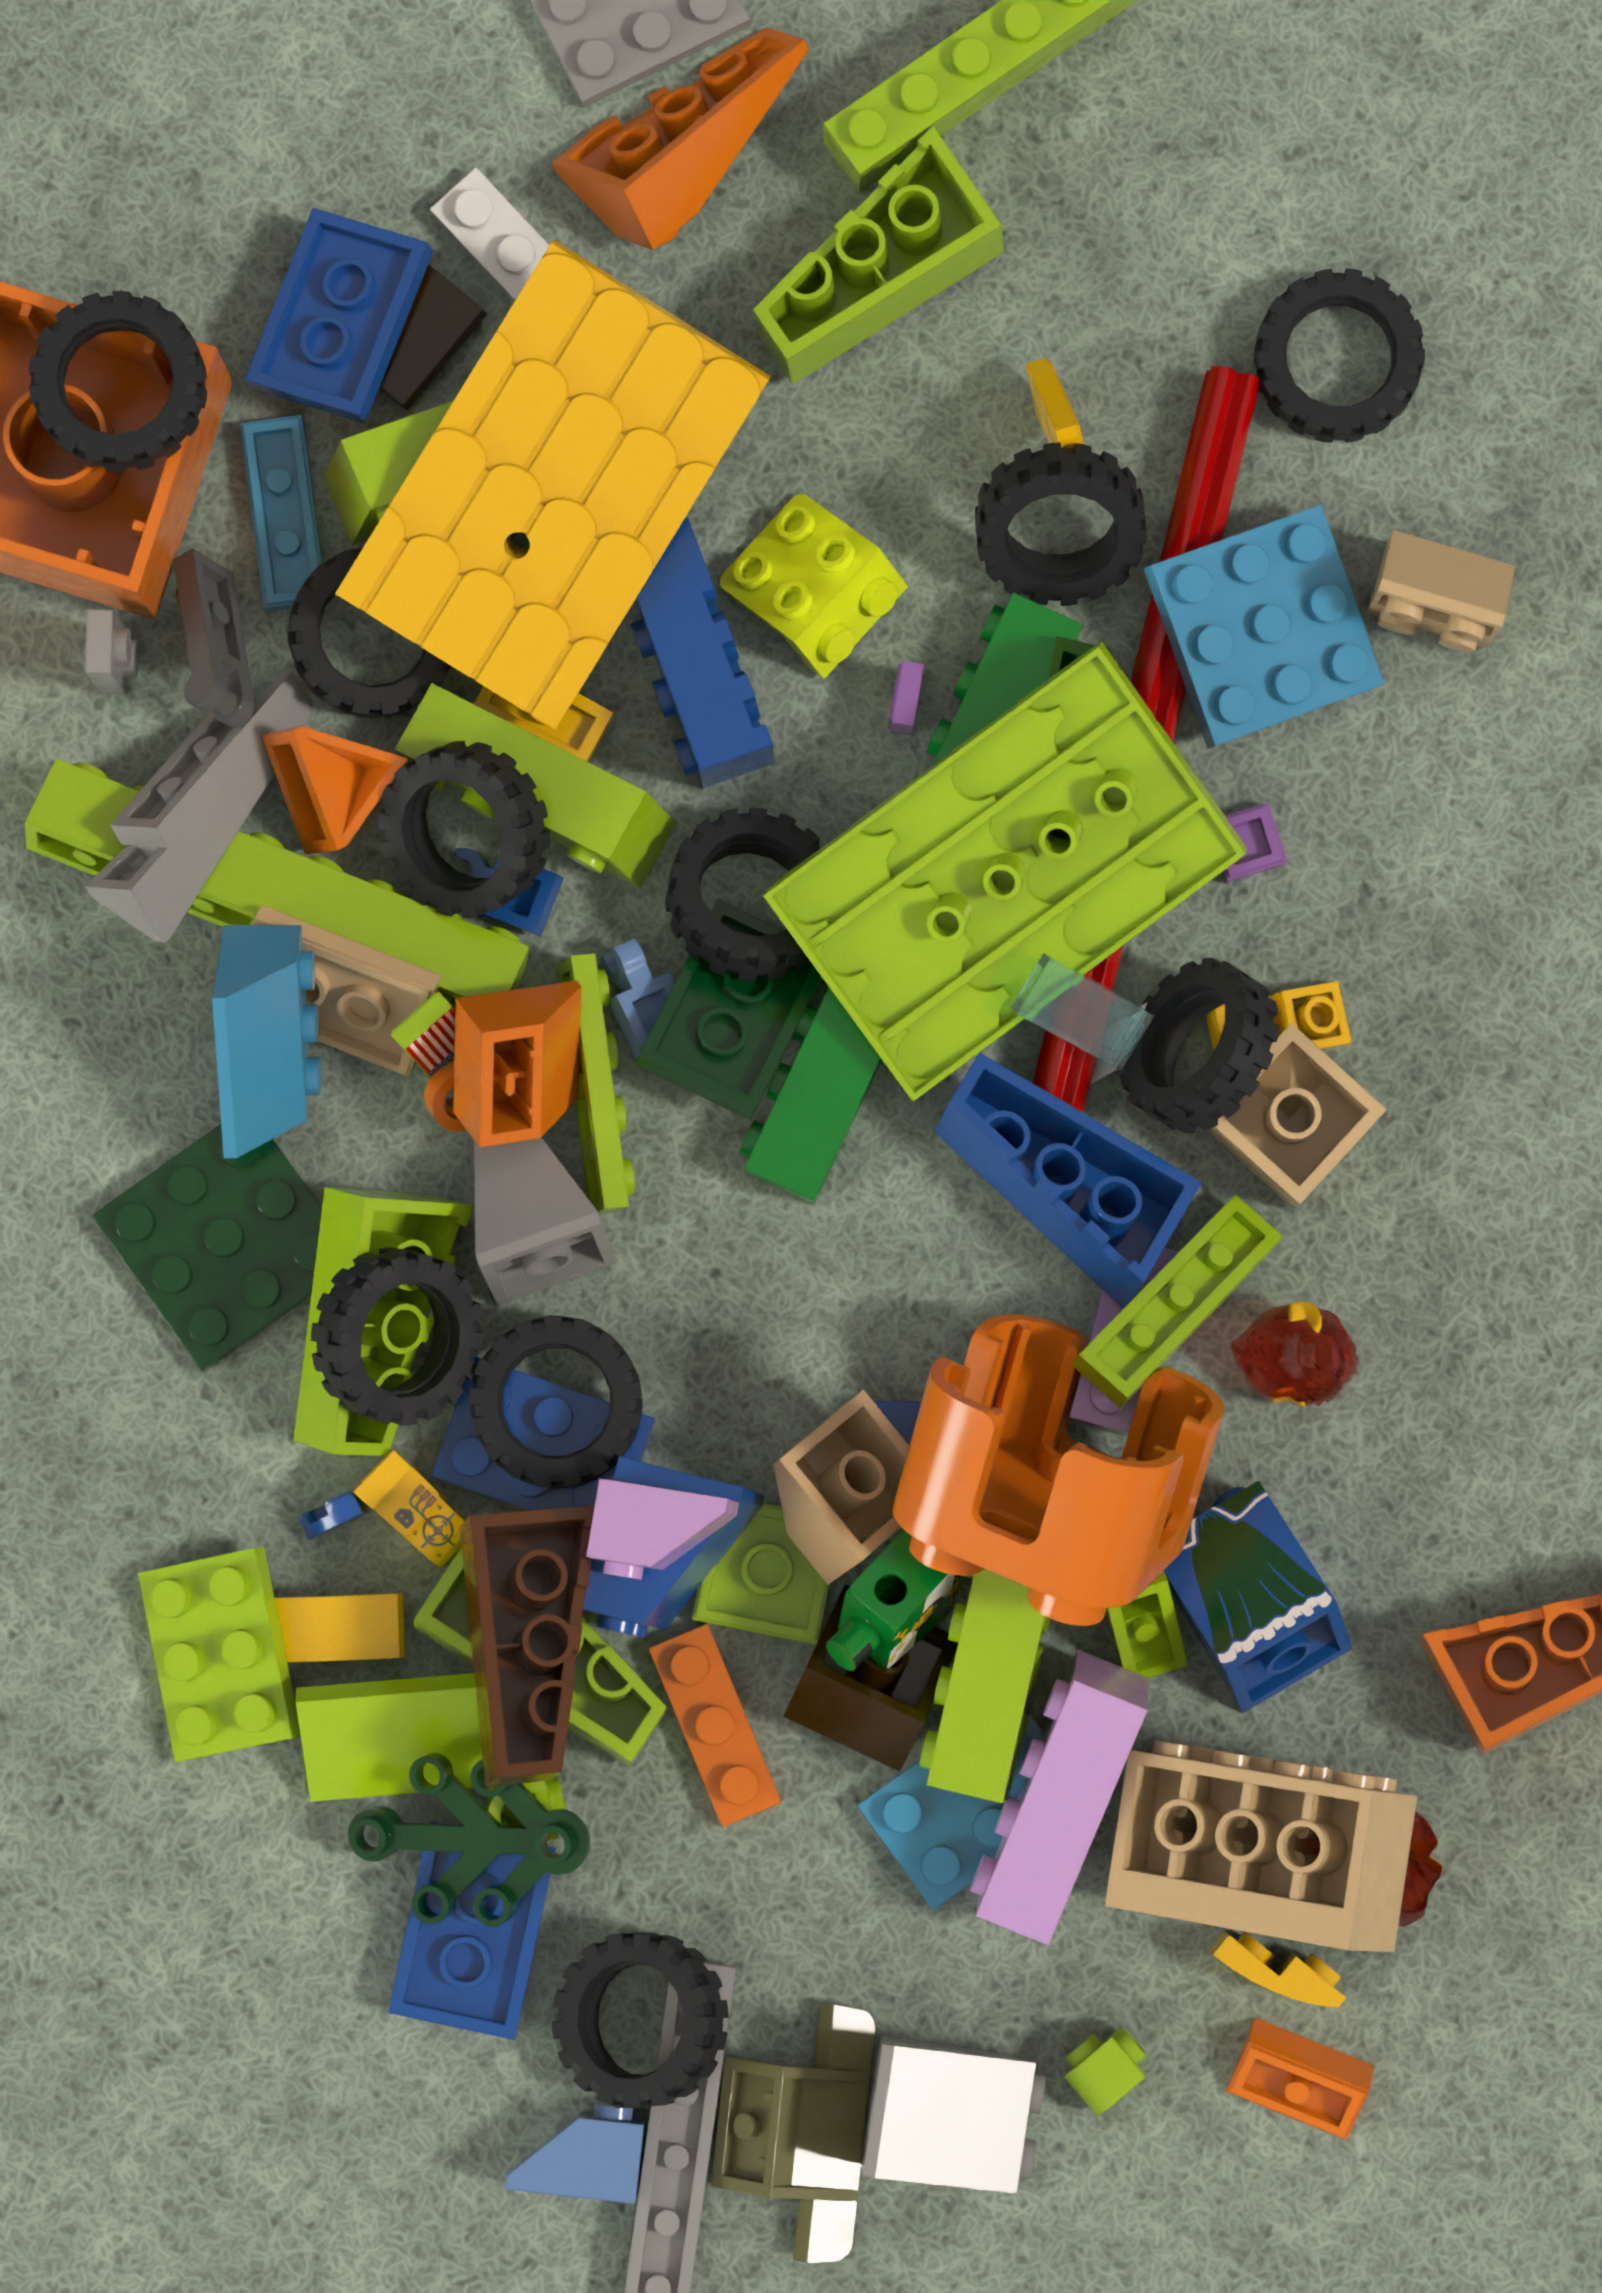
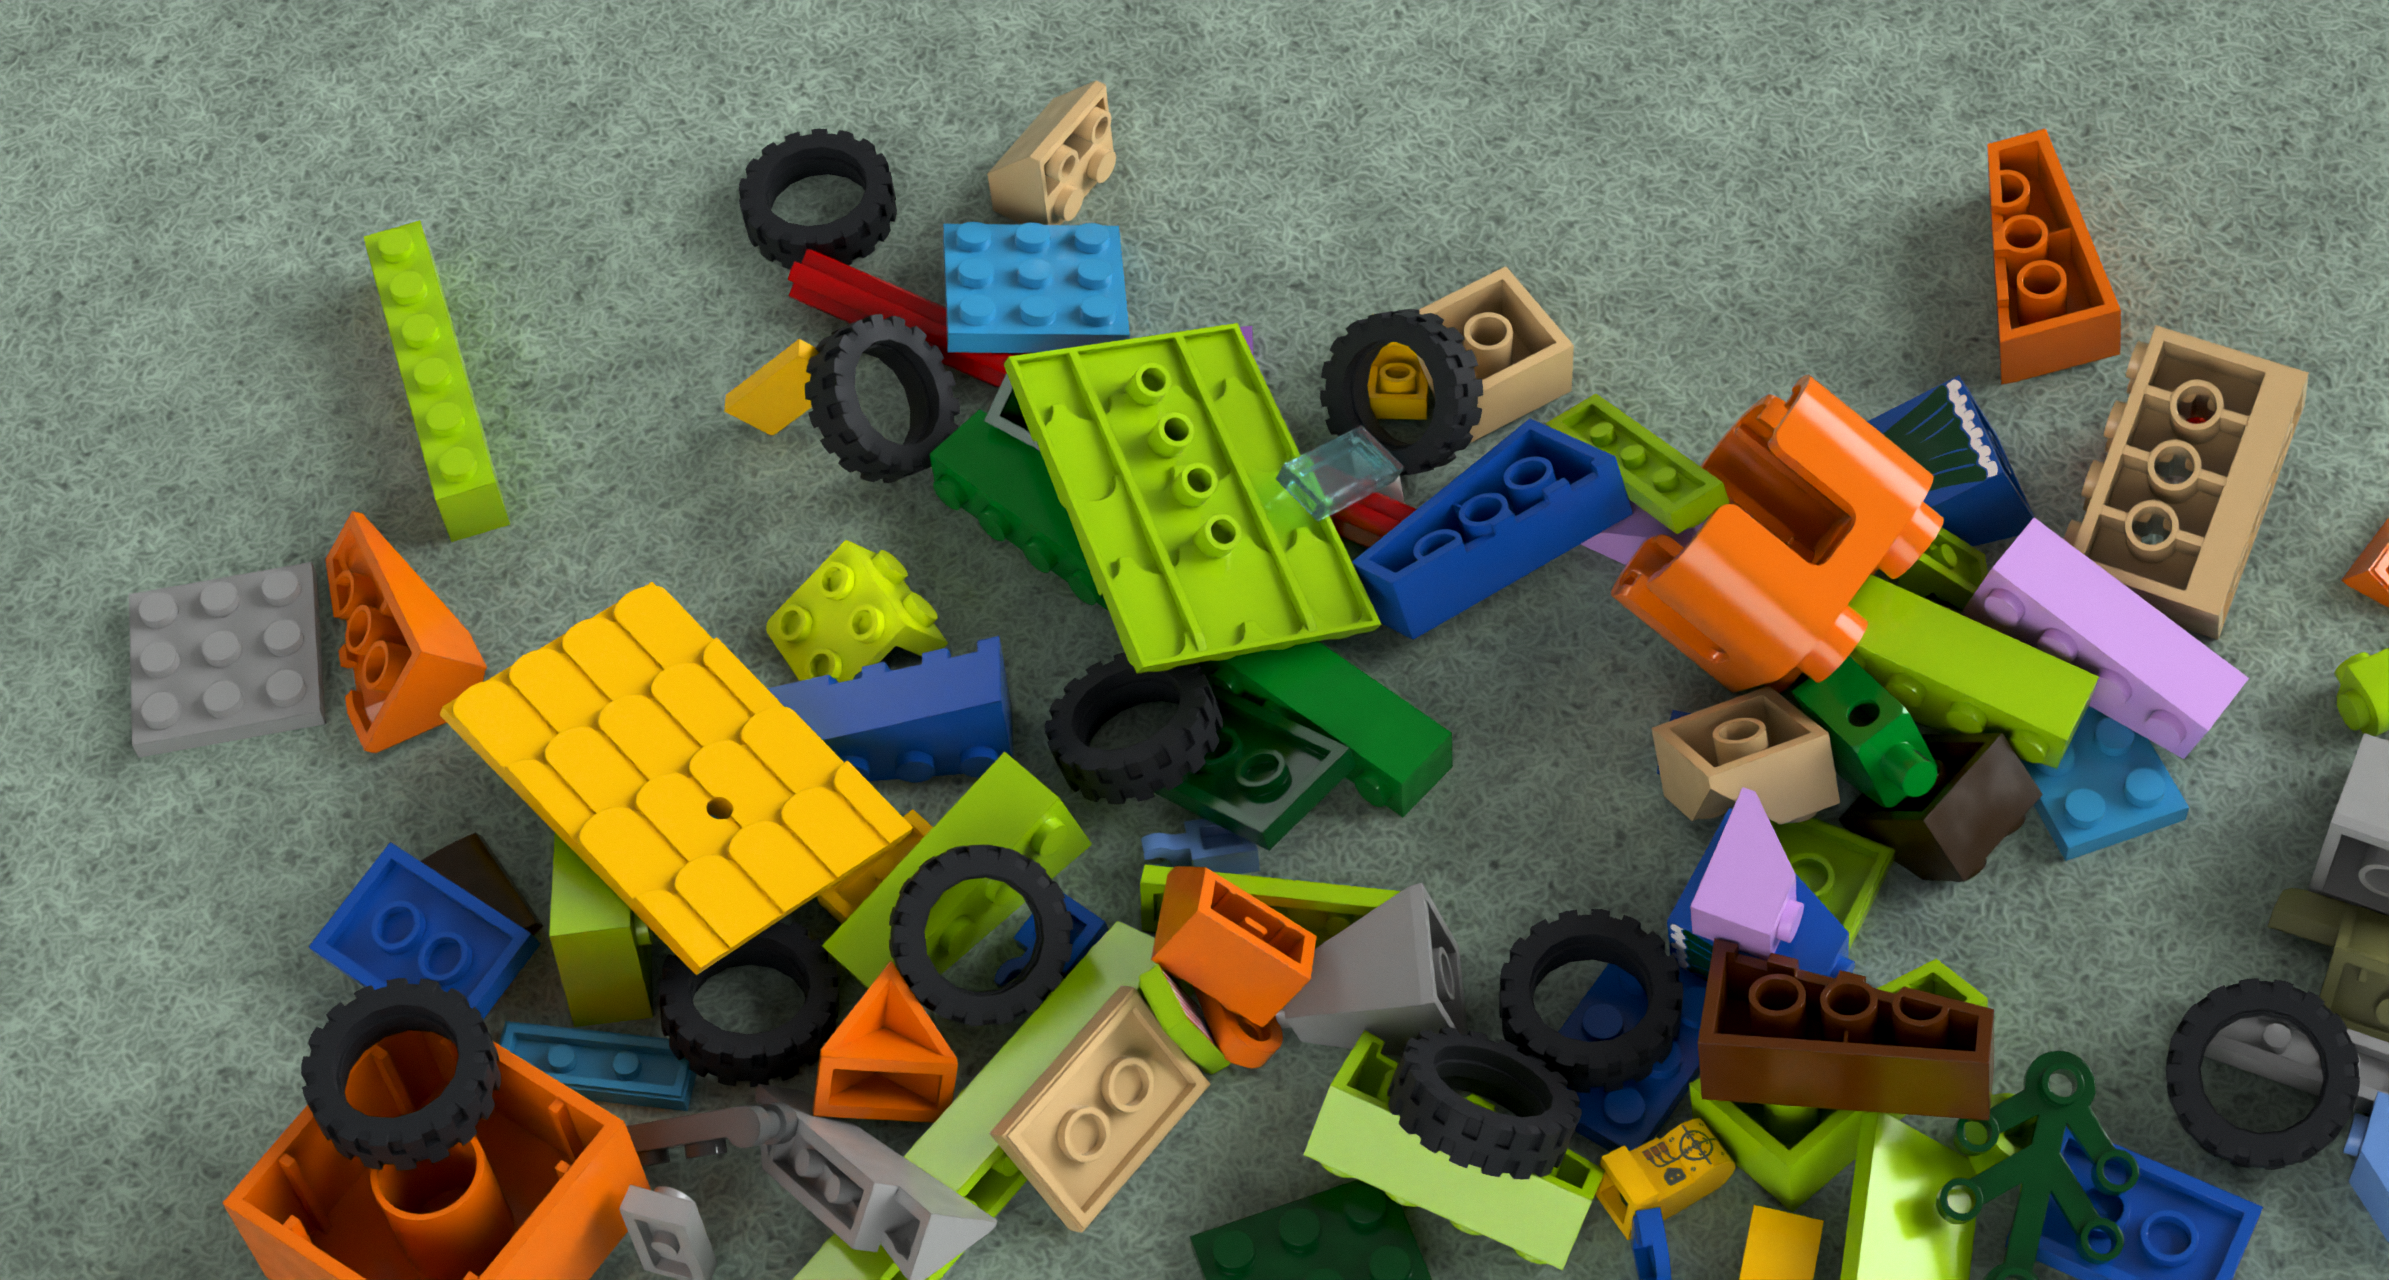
camera: 70 degrees left, 30 degrees down
dark azure slope [212,925,322,1158] -> none
white plate [430,168,549,303] -> none
orange plate [648,1623,782,1827] -> none
lime wedge [753,126,1004,385] -> none
medium lavender tile [888,660,924,736] -> none
yellow slope [1209,1931,1346,2008] -> none
clear red hair [1230,1301,1359,1409] -> none

